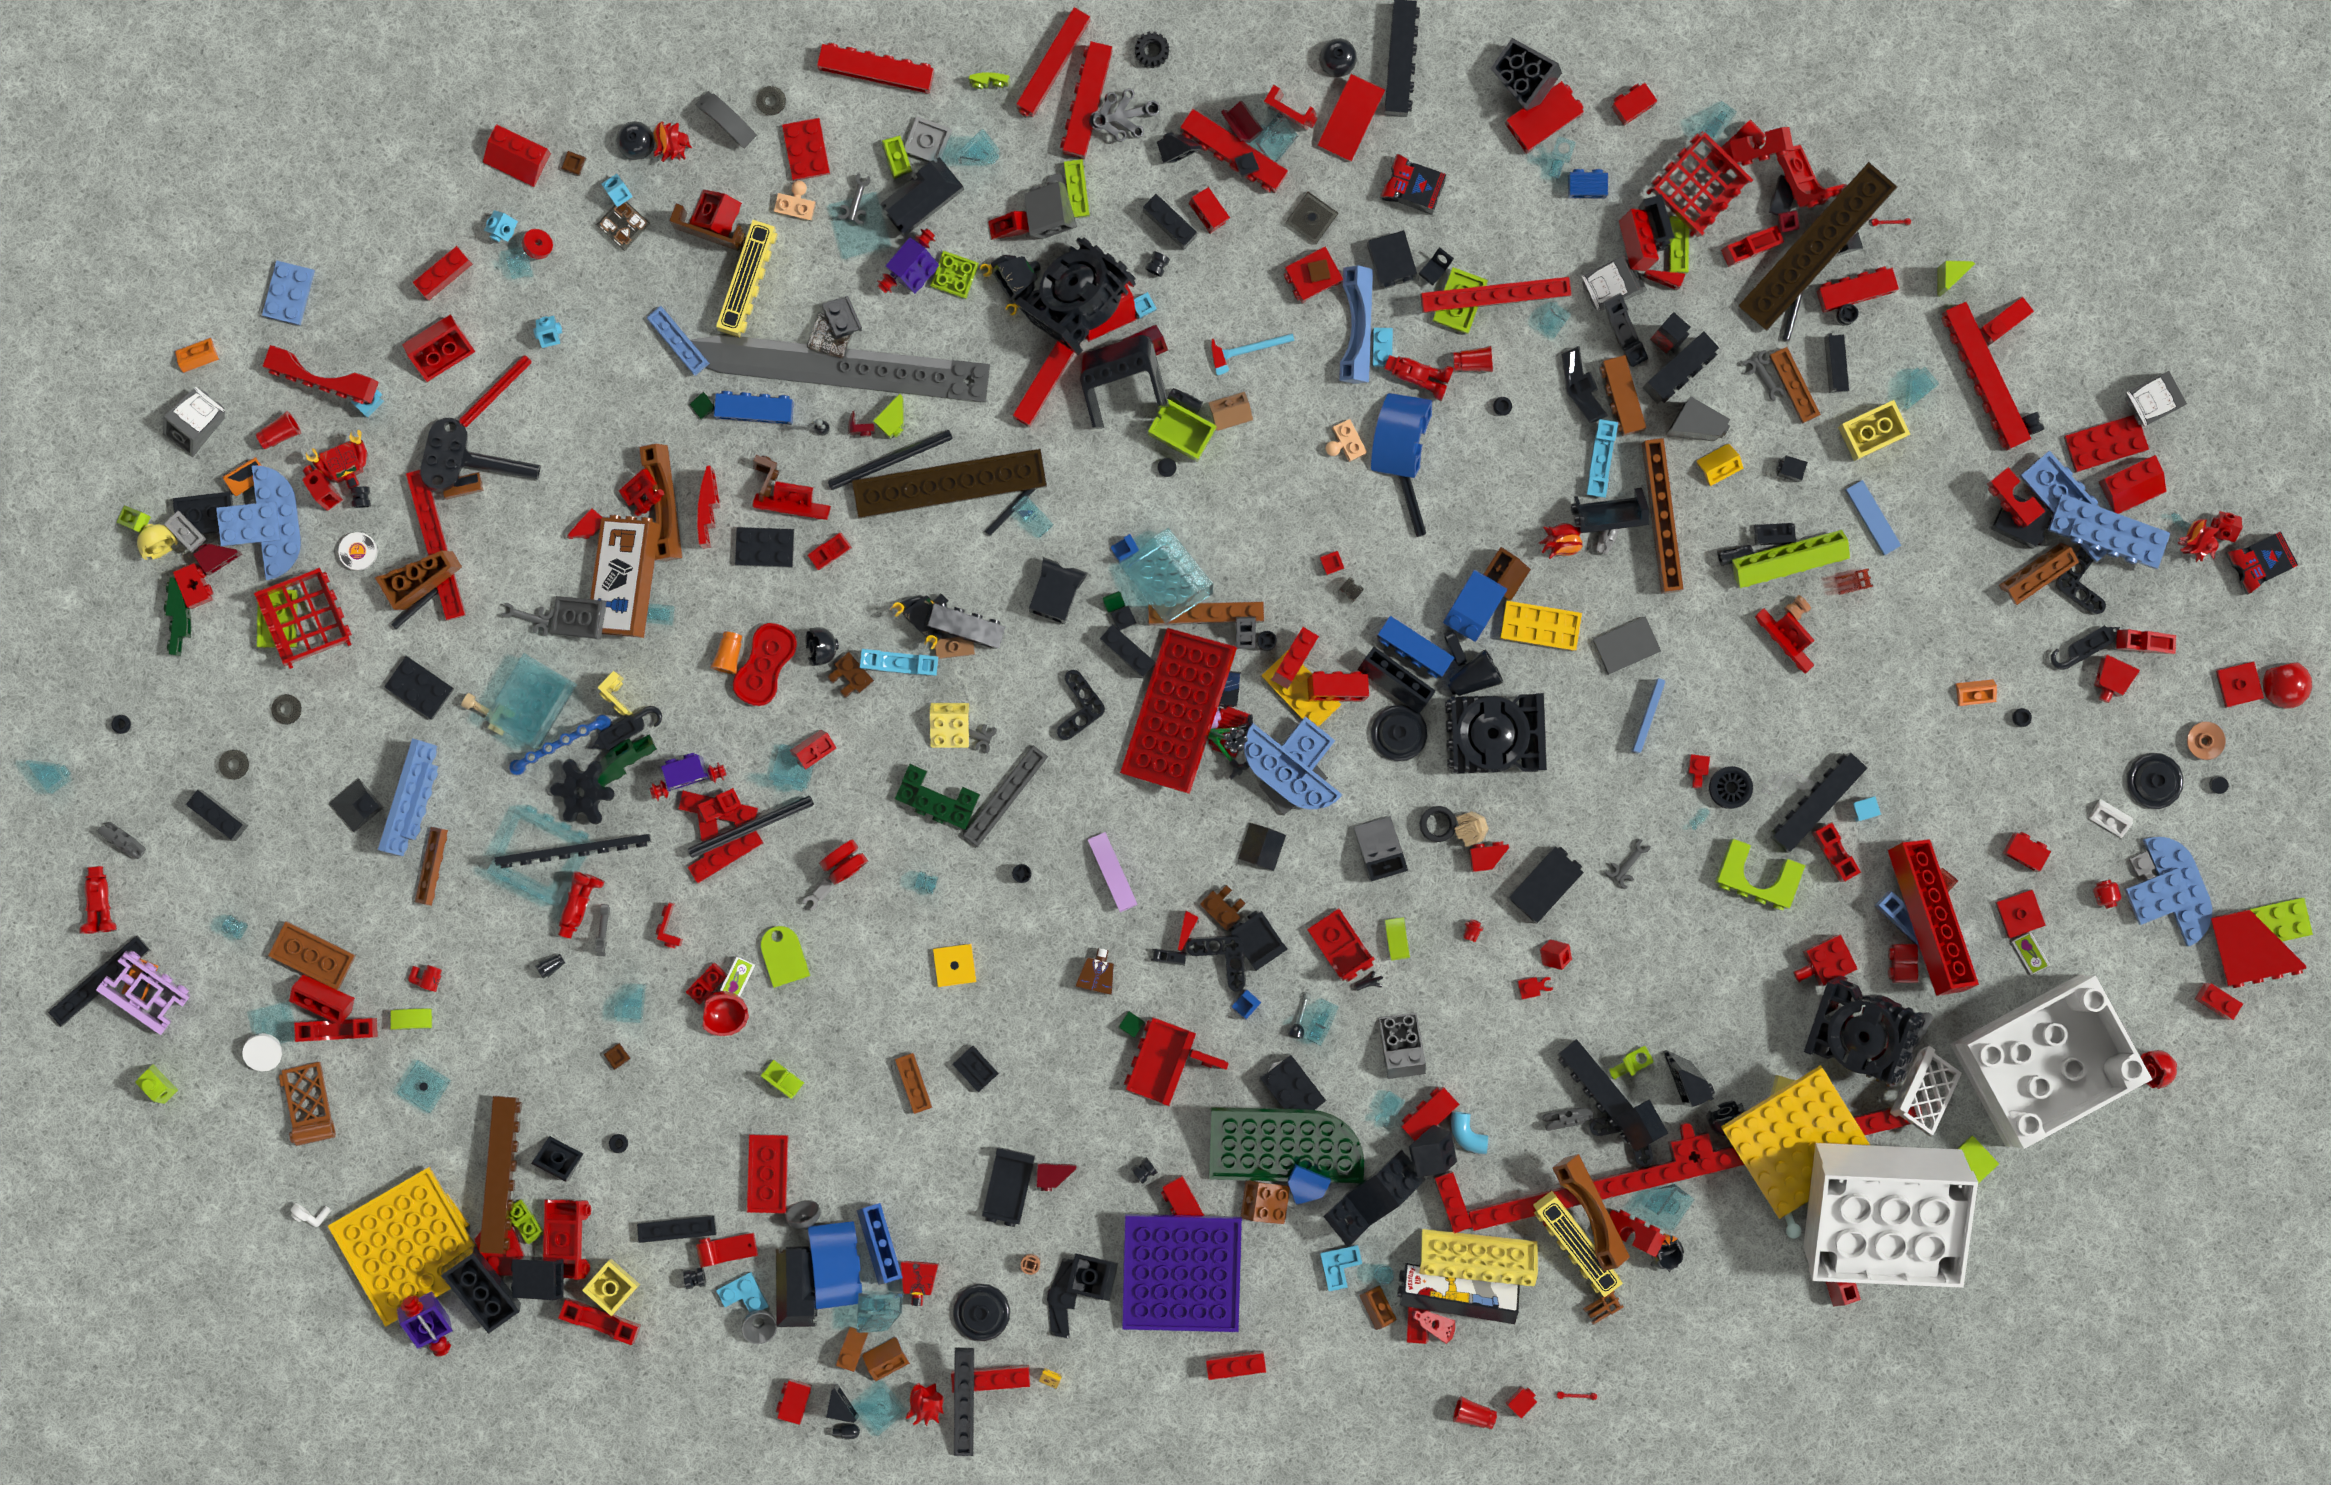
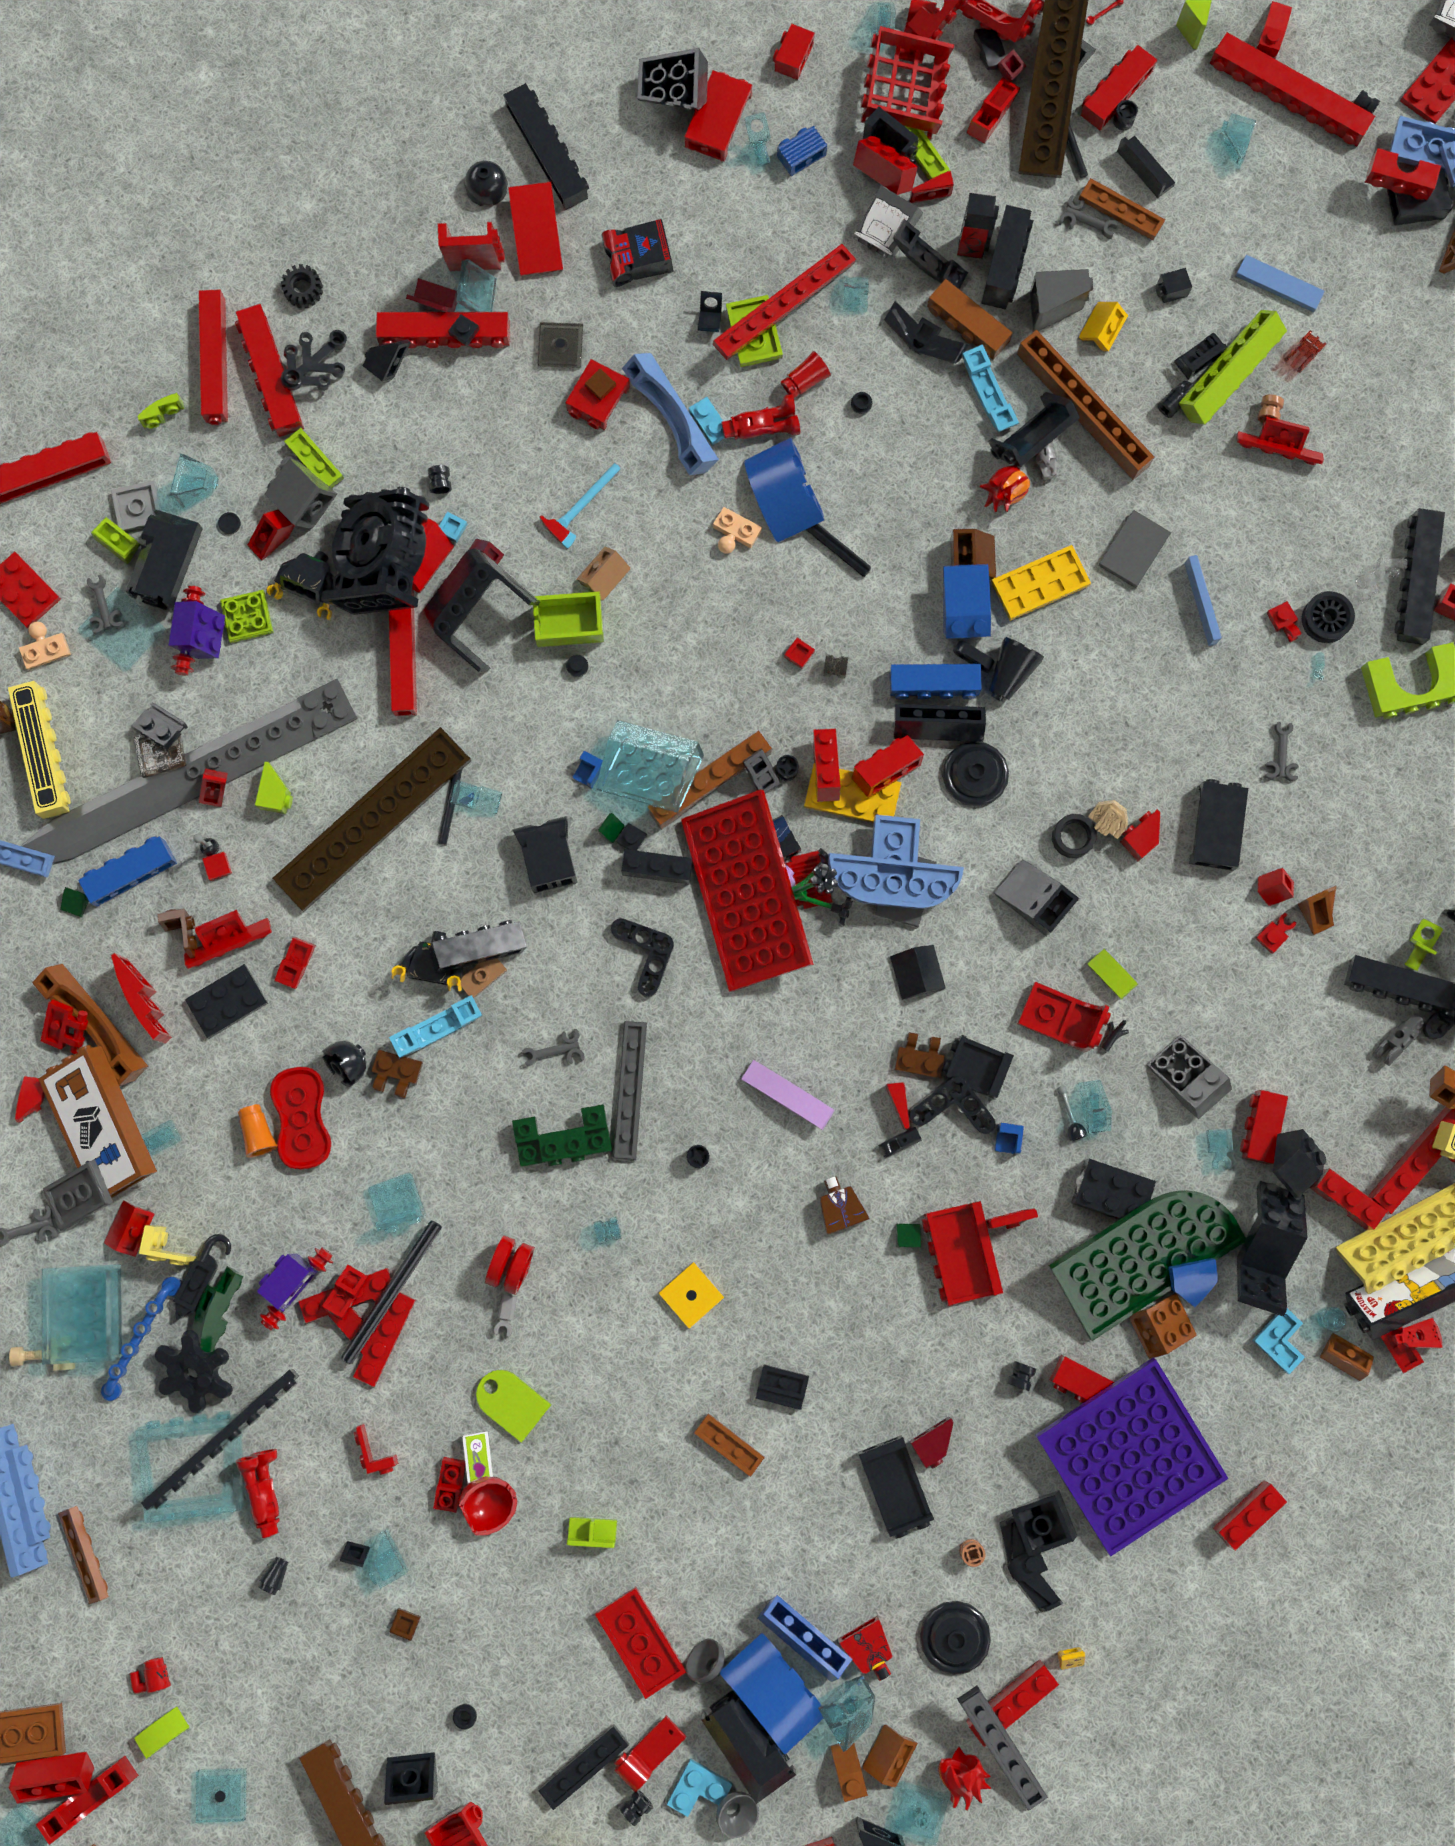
camera: 25 degrees left, 5 degrees down
dark grey bar [595,904,610,956] -> none
red hinge [790,730,836,770] -> none
black axle [828,430,953,490] -> none
dark red plate [848,411,875,438] -> none
light yellow bracket [930,703,969,748] -> none
black brick [1143,194,1197,250] -> none
black hinge [1167,388,1203,415] -> none
red hinge [1188,187,1230,234] -> none
black brick [1367,230,1417,289] -> none
black brick [1445,693,1547,774] -> none
medium azure cylinder [1451,1111,1488,1154] -> none
red hose [1463,919,1484,942] -> none
light yellow brick [1838,400,1910,461] -> none
none -> red panel [104,1200,155,1257]
none -> red slope [199,769,228,807]
none -> red tile [202,851,232,881]
none -> black piece [218,512,241,534]
none -> black slope [340,1541,370,1567]
none -> dark orange slope [1298,886,1336,935]

